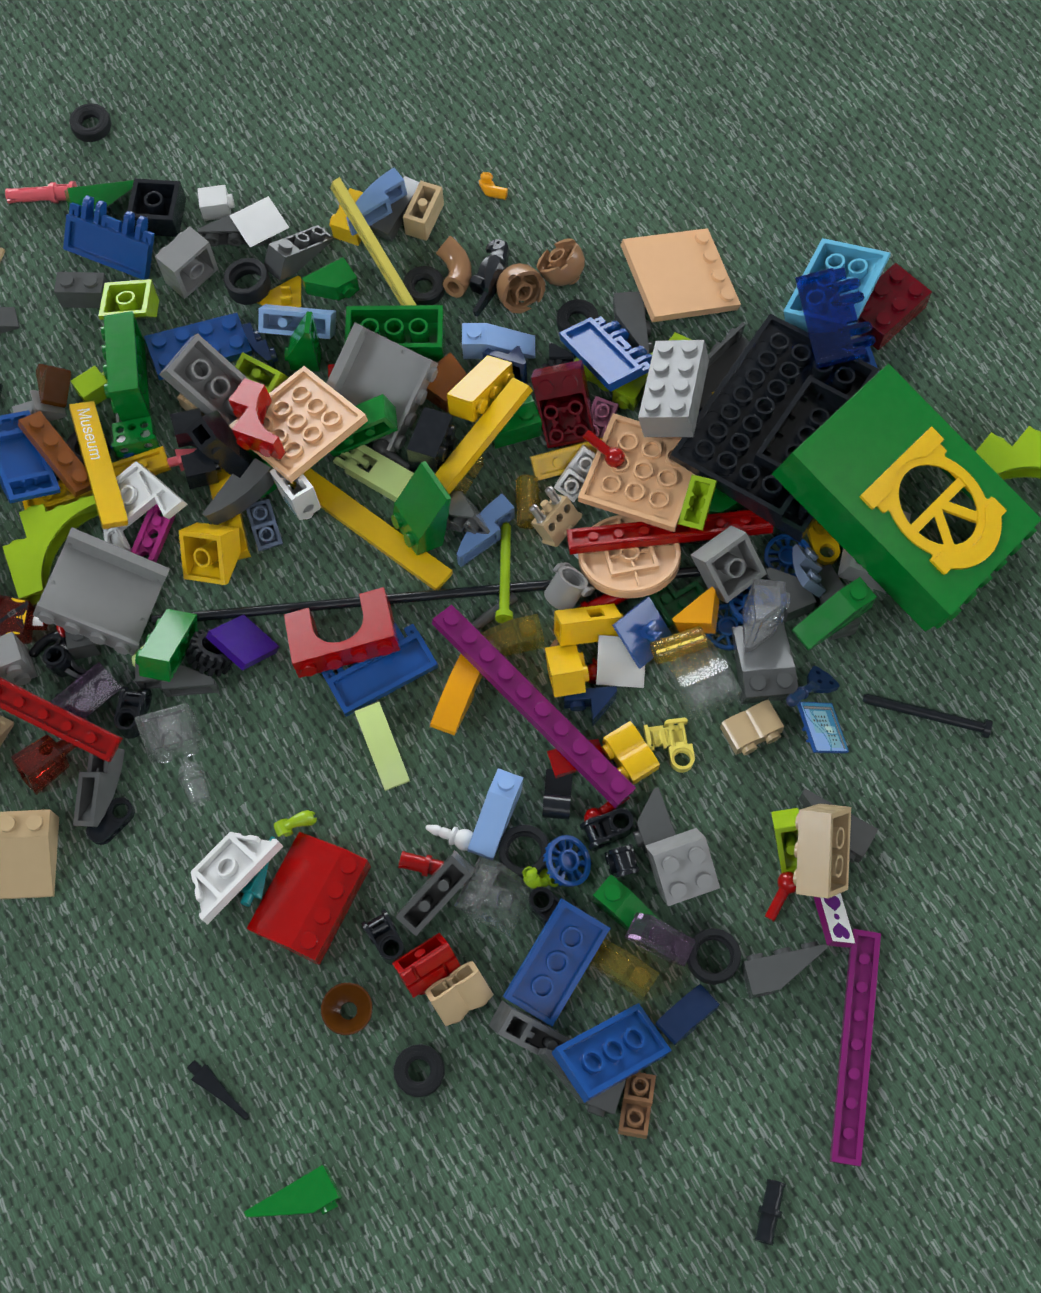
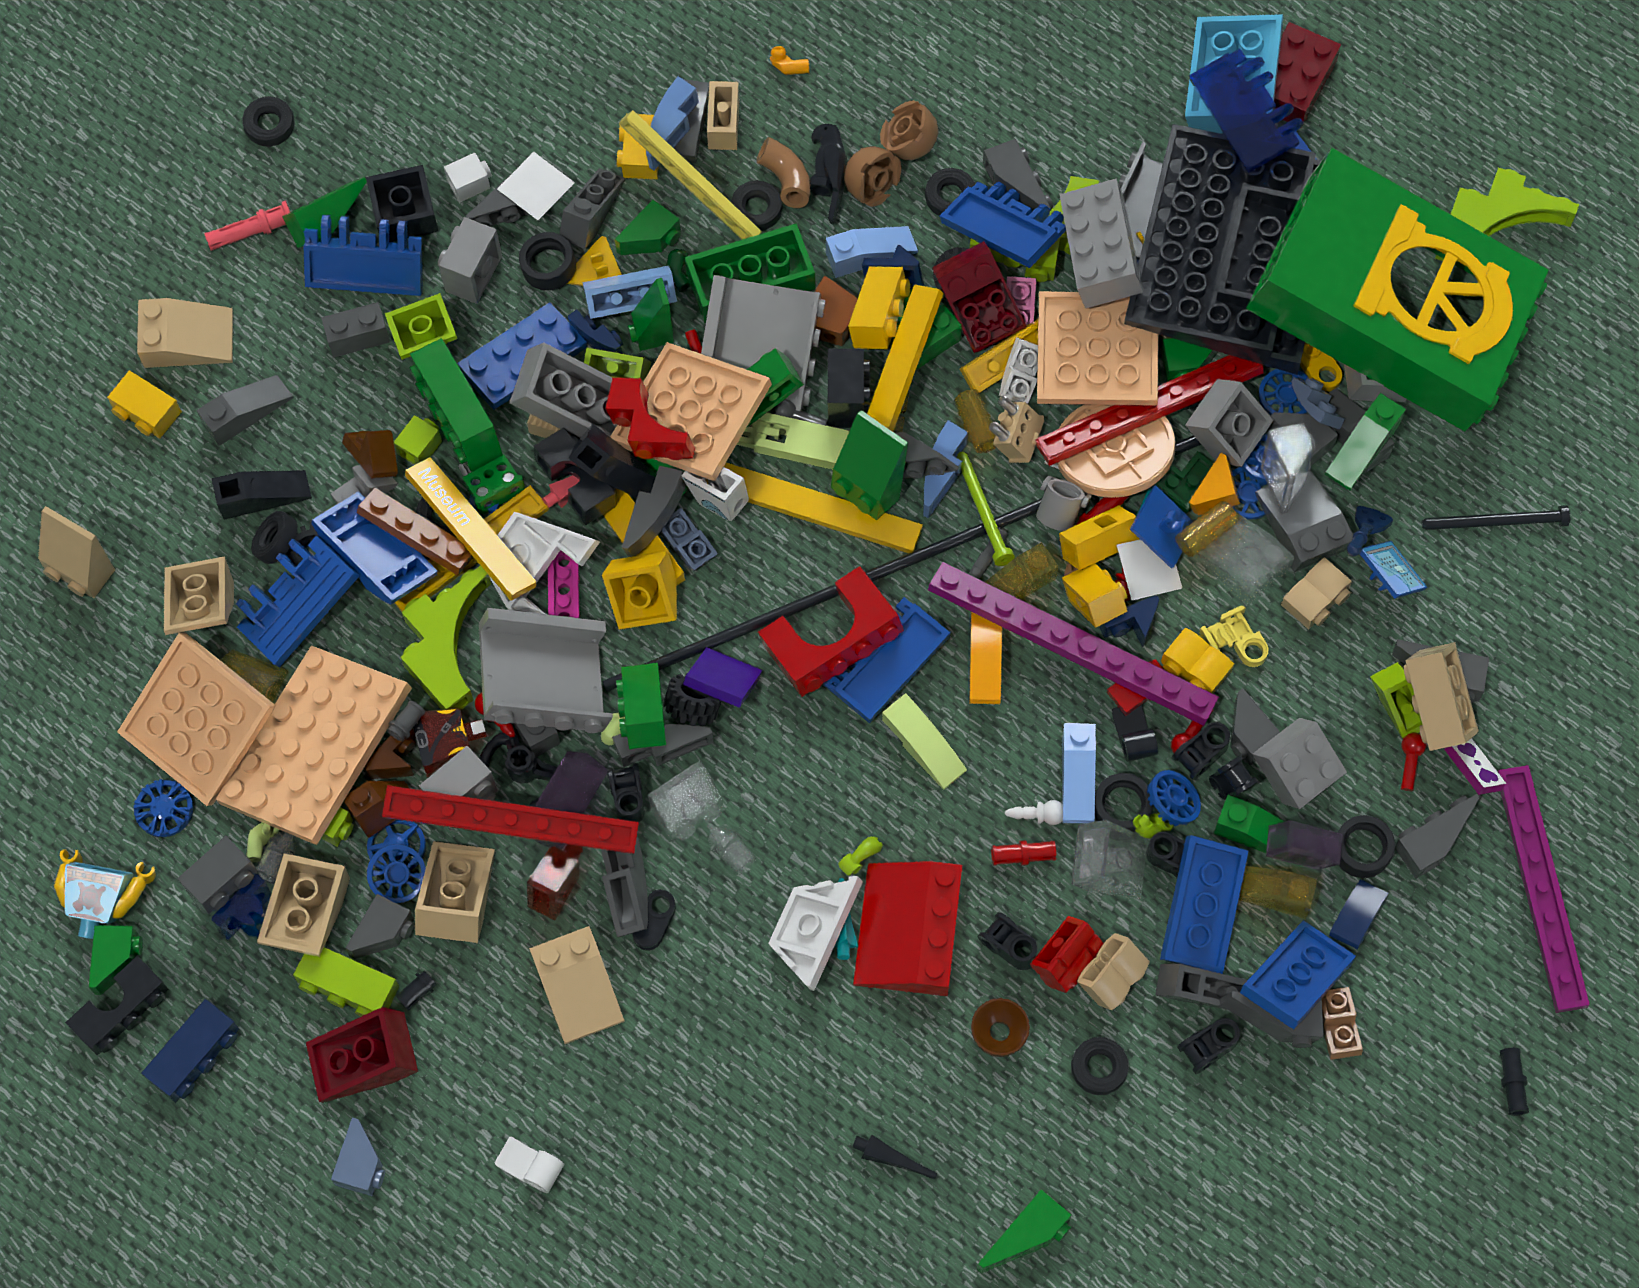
camera: 20 degrees left, 0 degrees up
dark grey brick [396,850,475,936] -> none
black slope [549,343,573,363] -> none
red bar [583,430,625,468] -> none
light nougat plate [621,228,741,322] -> none
lime slope [678,474,717,531] -> none
none -> dark green arm [666,249,690,292]
none -> black piece [1177,1018,1240,1074]

